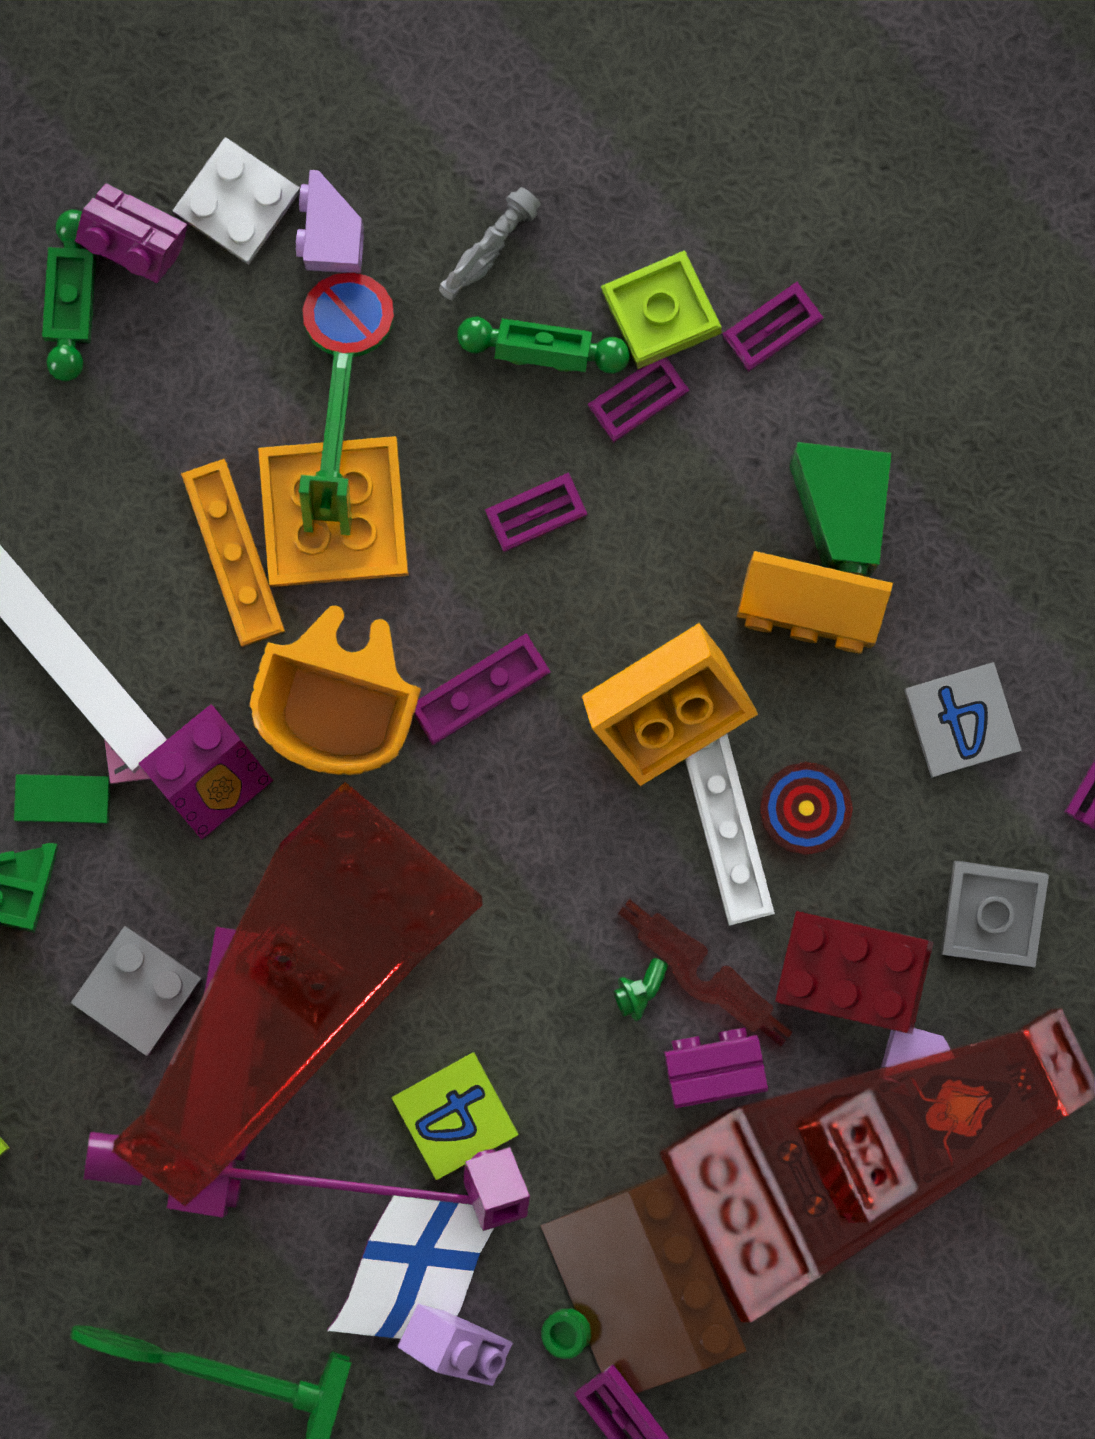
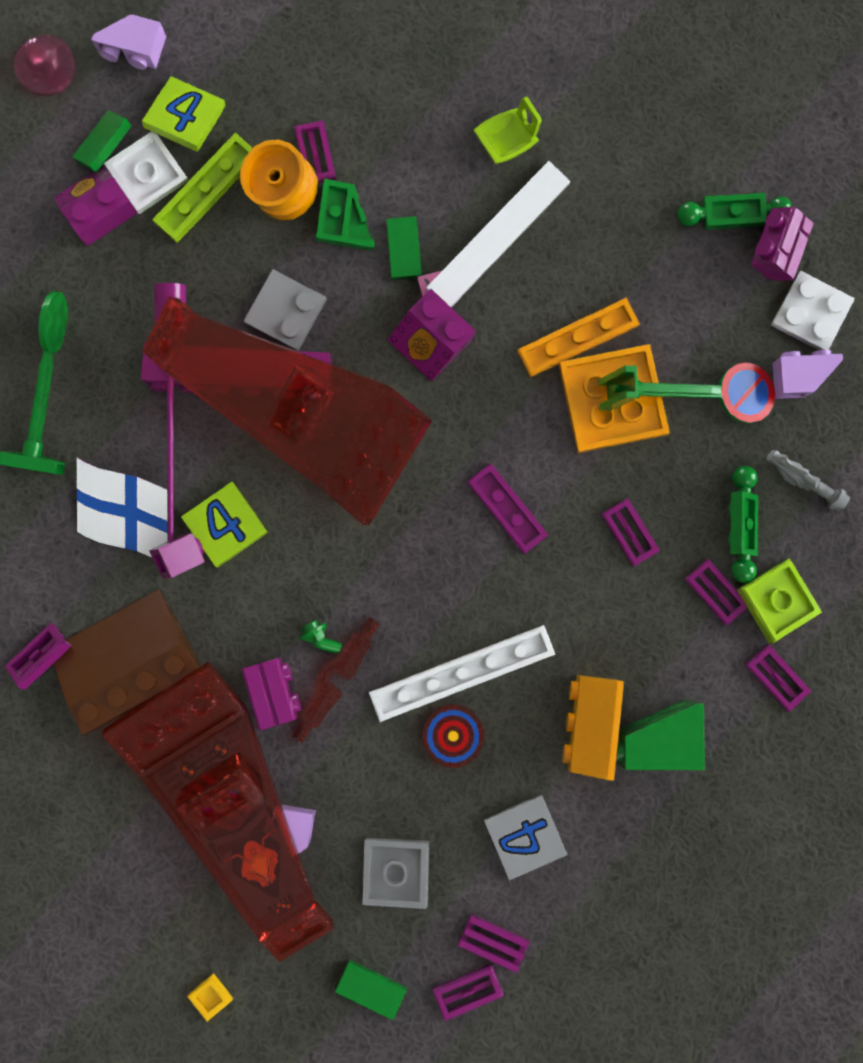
camera: 80 degrees right, 0 degrees up
light orange piece [249,606,422,775] -> none
lavender slope [398,1304,513,1386] -> none
green tile [541,1308,591,1359] -> none
light orange slope [582,623,758,786] -> none
dark red plate [775,911,934,1035] -> none

